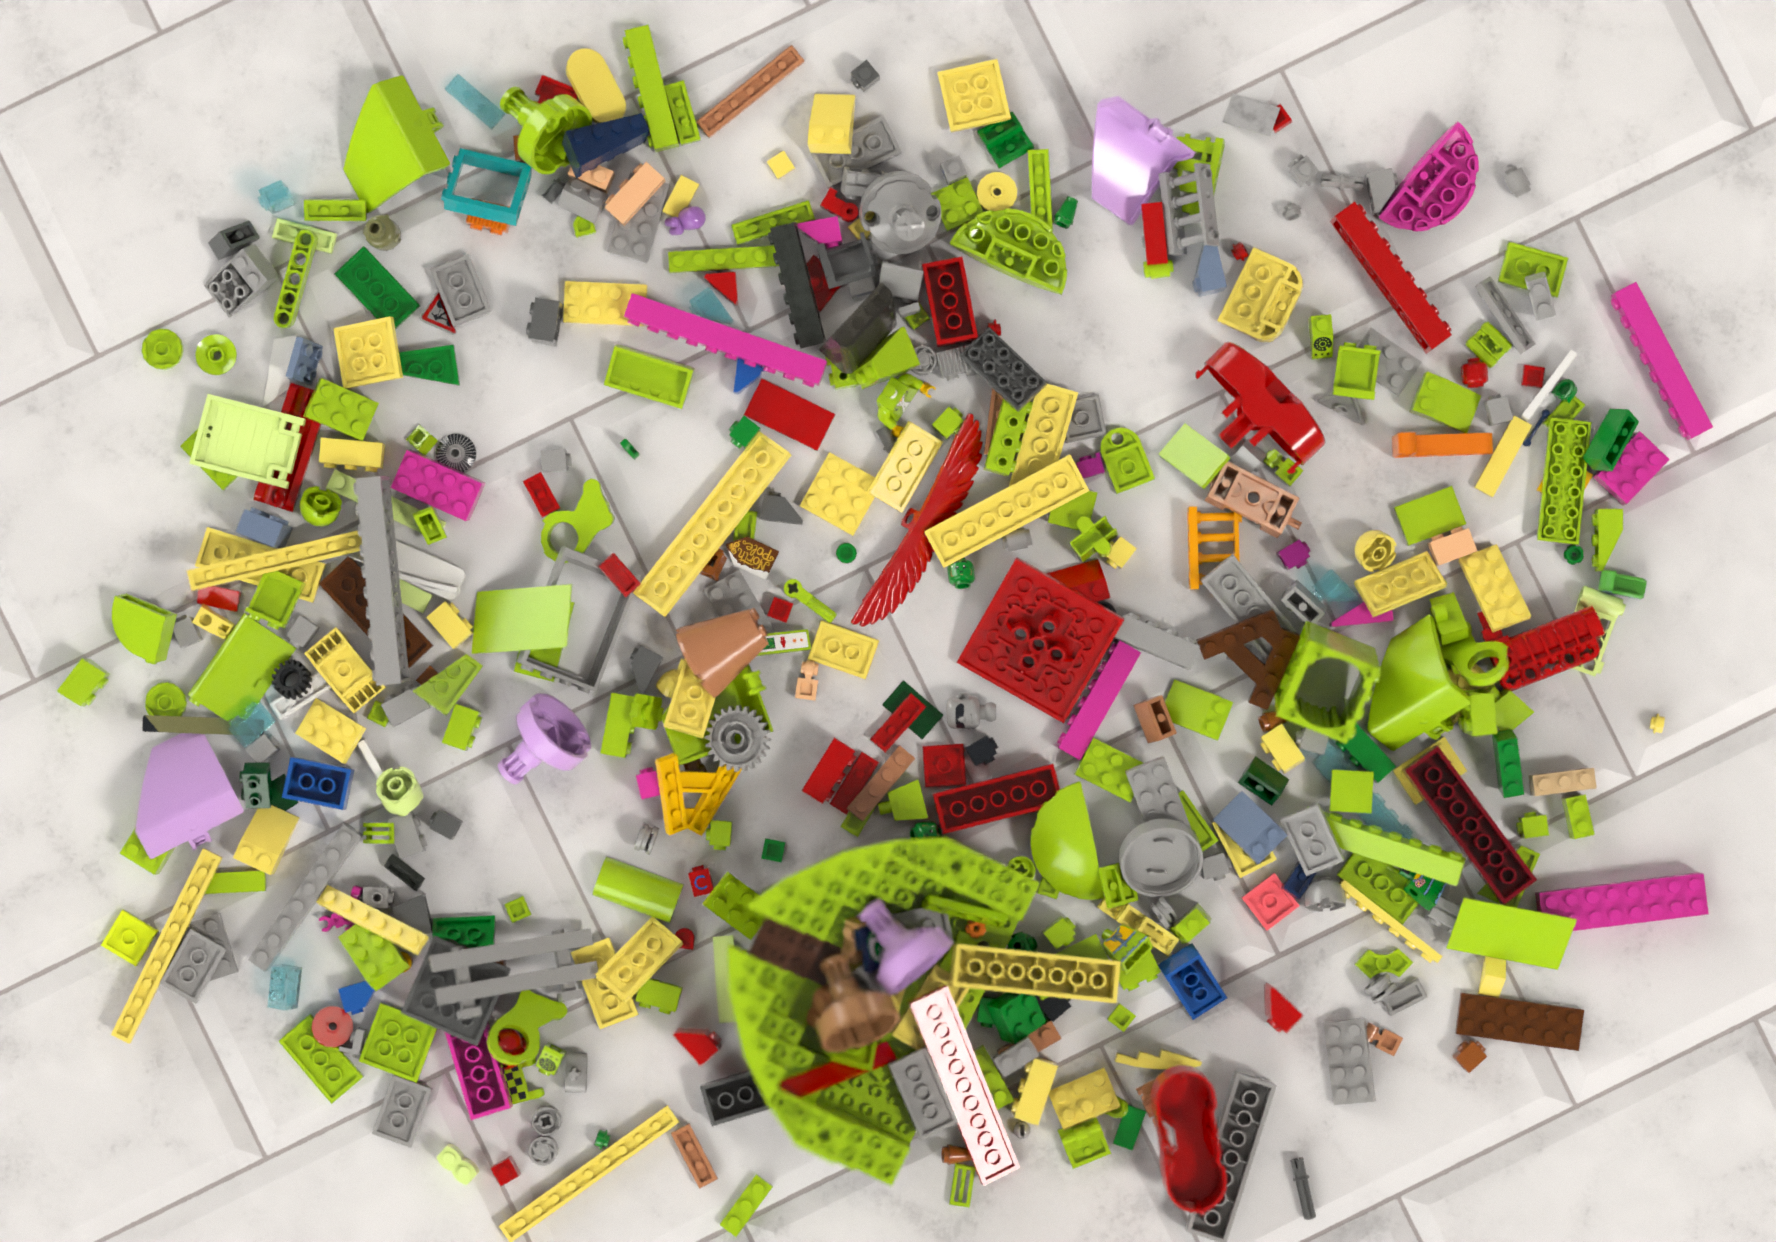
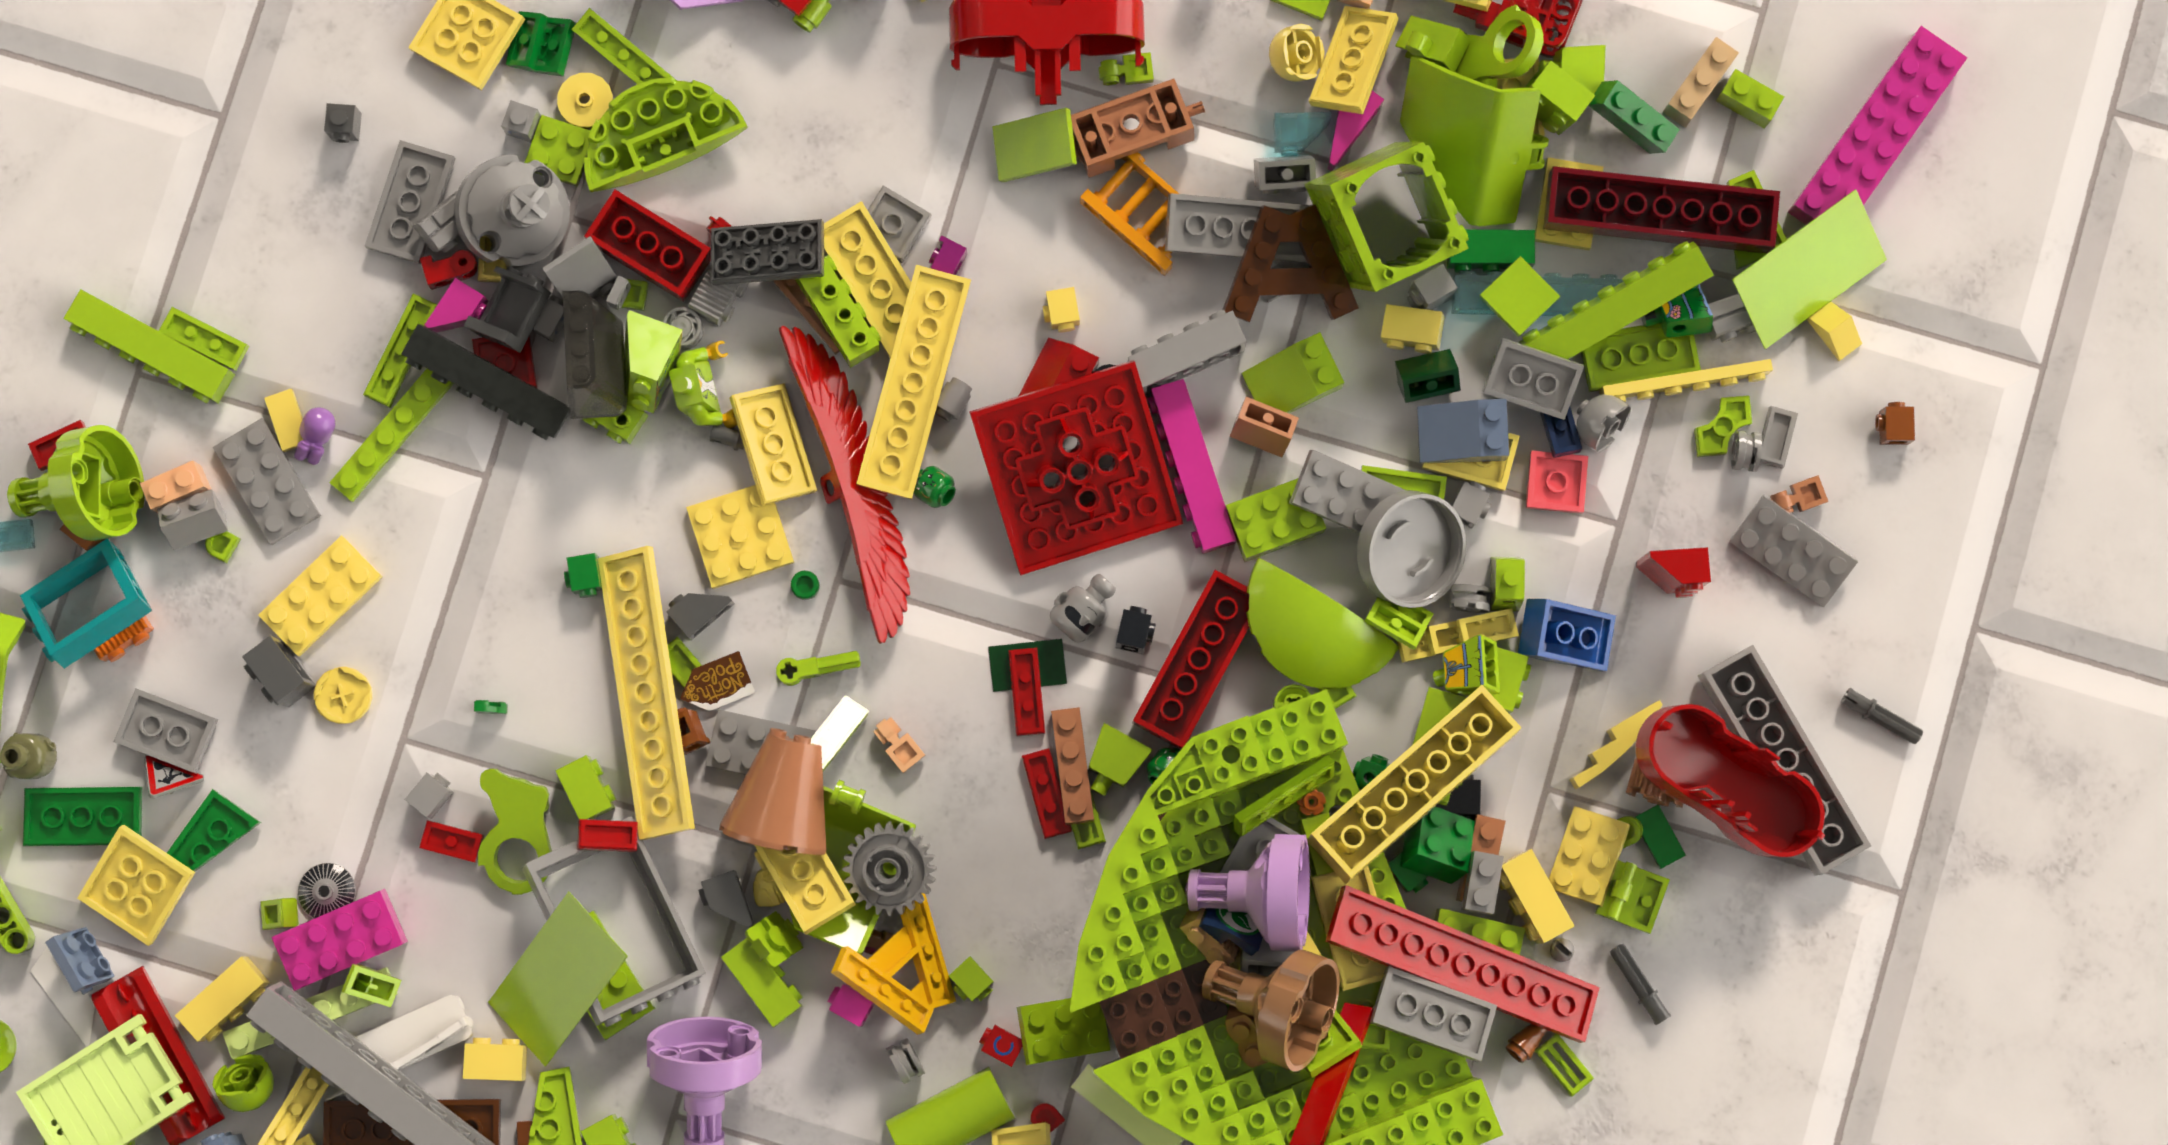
camera: 50 degrees left, 5 degrees down
lime brick [303,378,379,441] -> none
yellowish green tile [400,579,433,614] -> none
dark grey pin [542,177,566,204] -> none
dark blue wedge [562,113,649,178] -> none
light yellow tile [566,48,626,123] -> none
lime slope [604,344,695,409] -> none
light nougat brick [605,162,665,226] -> none
dark pink brick [624,293,827,388] -> none
clear light blue slope [689,287,734,324] -> none
nougat tile [696,45,805,138] -> none
red slope [704,272,738,306] -> none
blue slope [734,358,766,394] -> none
red tile [744,378,835,451] -> none
green tile [761,838,786,862] -> none
light yellow tile [767,151,795,179] -> none
red plate [767,597,794,623] -> none
red brick [801,738,857,804] -> none
light yellow slope [807,94,856,154] -> none
light yellow tile [808,620,879,679] -> none
red tile [922,744,966,787] -> none
lime brick [932,407,964,440] -> none
lime brick [1042,916,1076,949] -> none
lime tile [1048,491,1097,531] -> none
green cone [1054,196,1078,229] -> none
lime piece [1070,516,1118,562] -> none
lime tile [1100,428,1155,494] -> none
lime plate [1107,1003,1136,1032] -> none
light grey brick [1230,439,1266,473] -> none
dark orange cone [1258,711,1288,732] -> none
magenta brick [1277,539,1311,570] -> none
reddish brown plate [1455,992,1584,1051] -> none
lime brick [1516,812,1549,839] -> none
none -> light yellow tile [313,667,372,724]
none -> lime brick [555,755,616,820]
none -> dark grey axle [1610,944,1671,1025]

